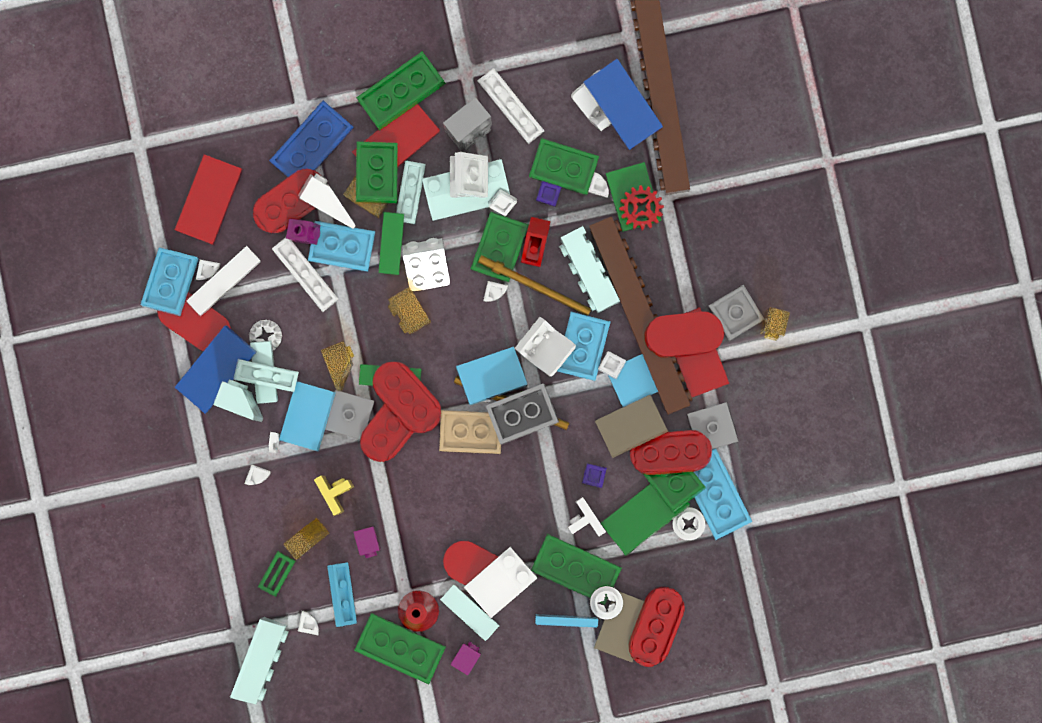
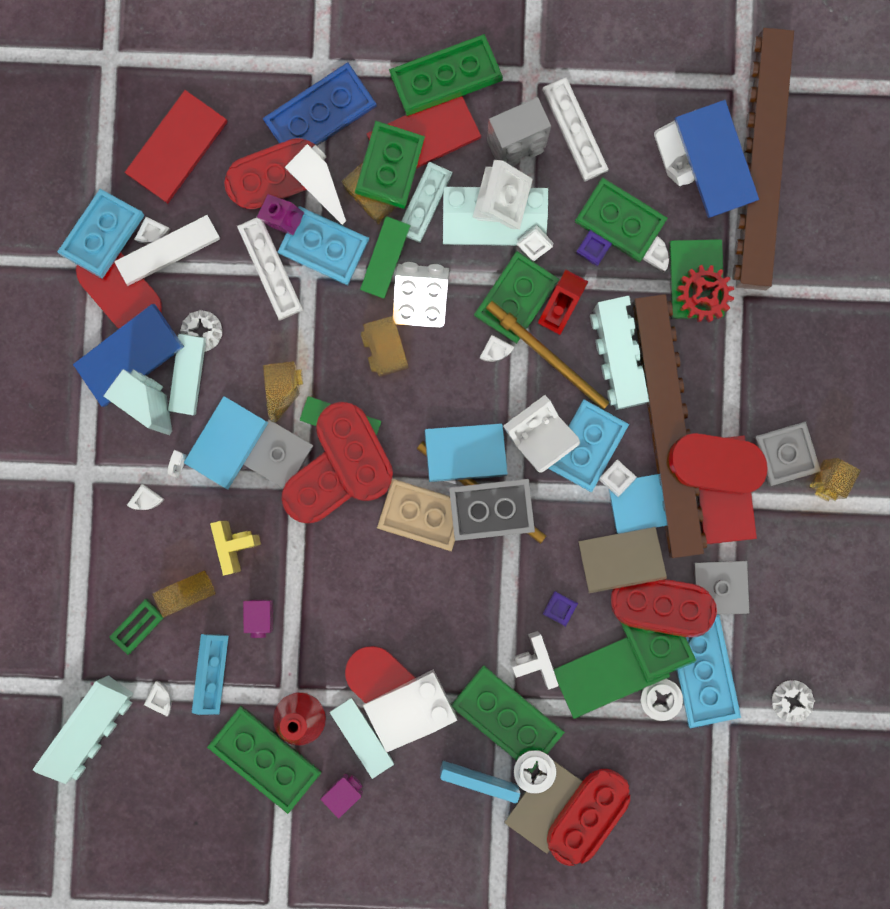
camera: 10 degrees right, 0 degrees up
light aqua tile [234,359,299,392] -> none
none -> white gear [772,680,815,723]

